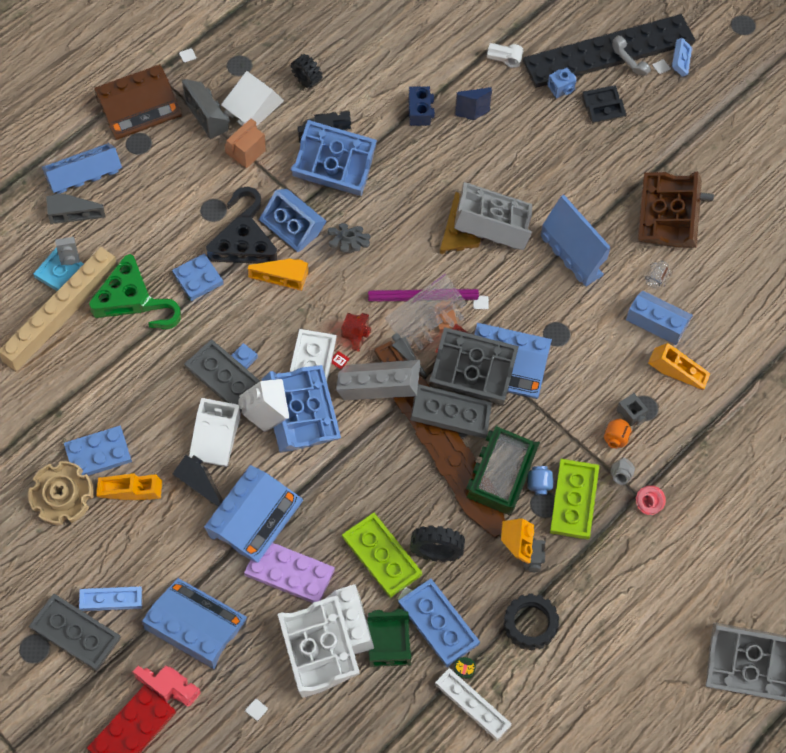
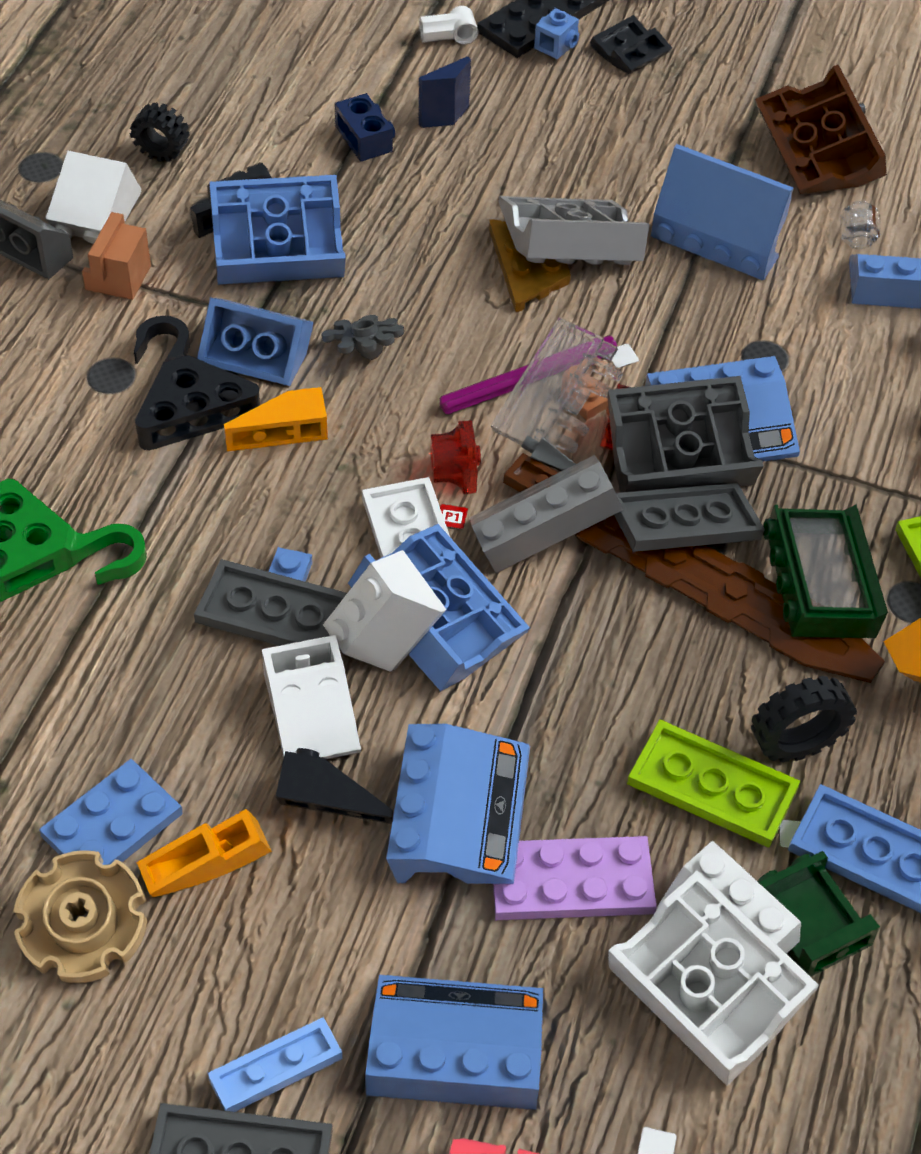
camera: 25 degrees left, 10 degrees down
medium blue plate [172,253,223,301] -> none
medium blue head [527,466,553,495] -> none

